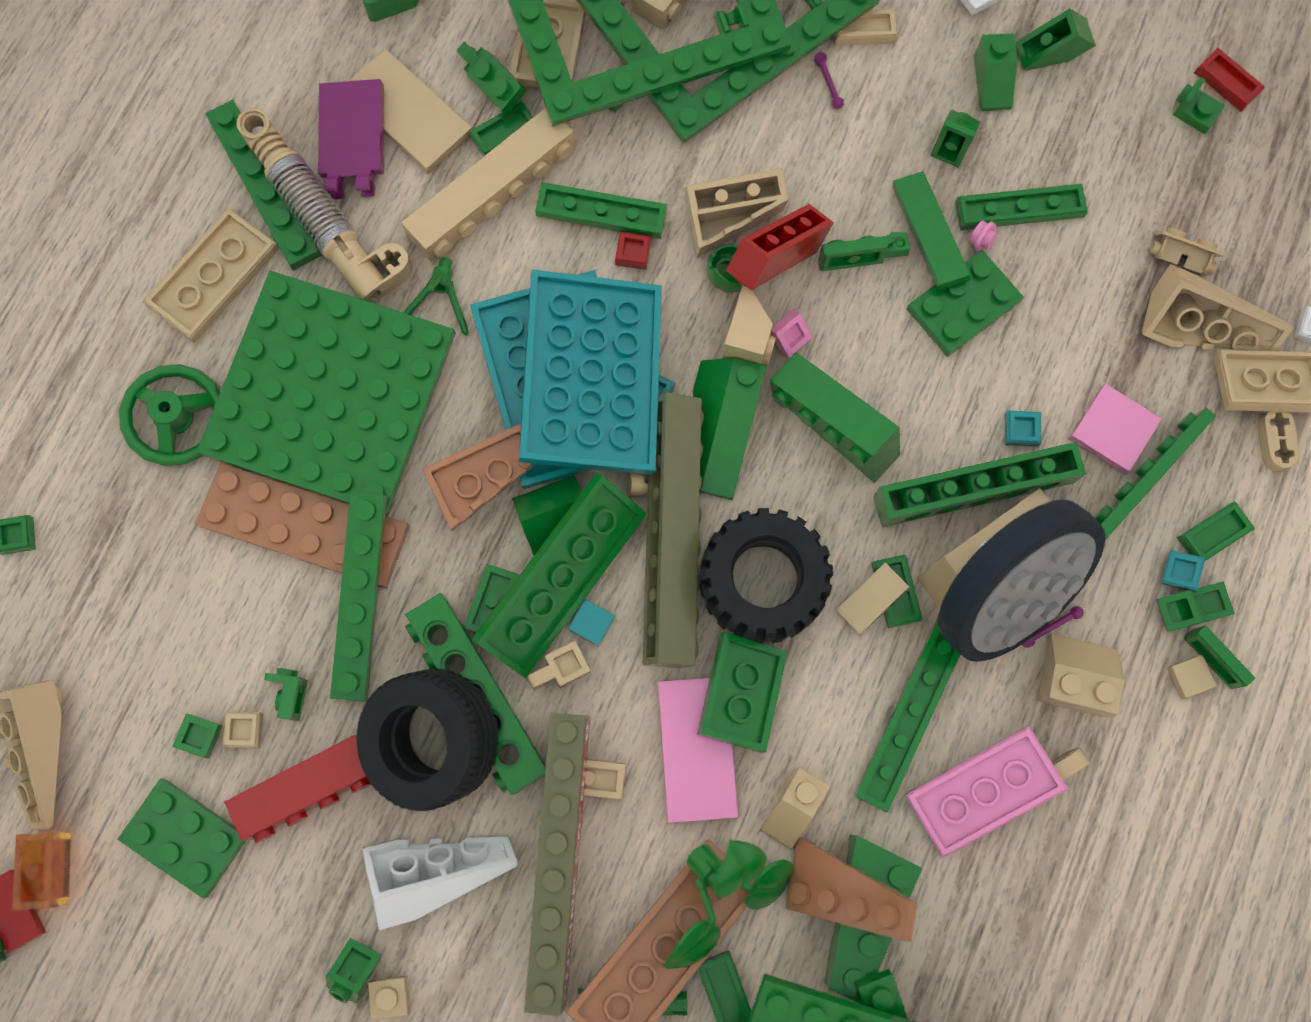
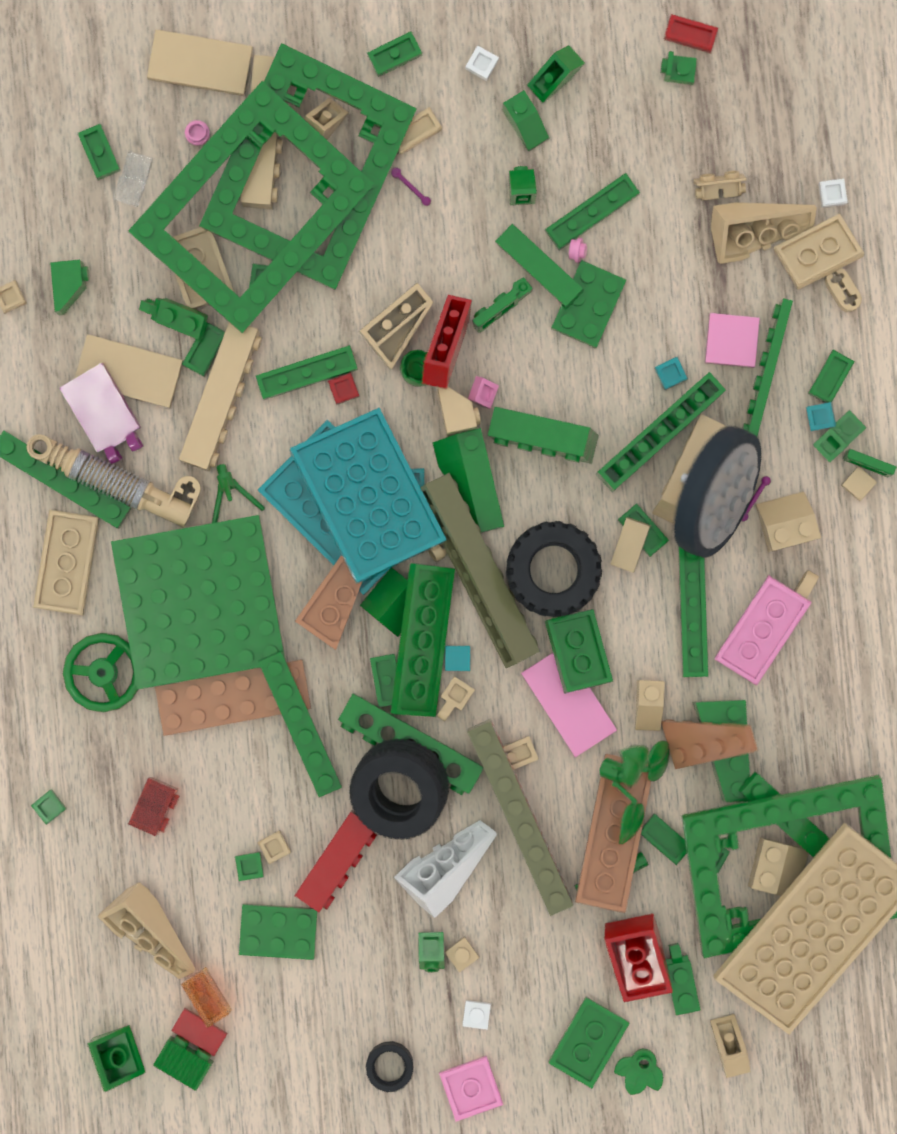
camera: 25 degrees left, 10 degrees up
green bracket [264,668,308,721] -> none
none -> clear red brick [128,777,180,836]

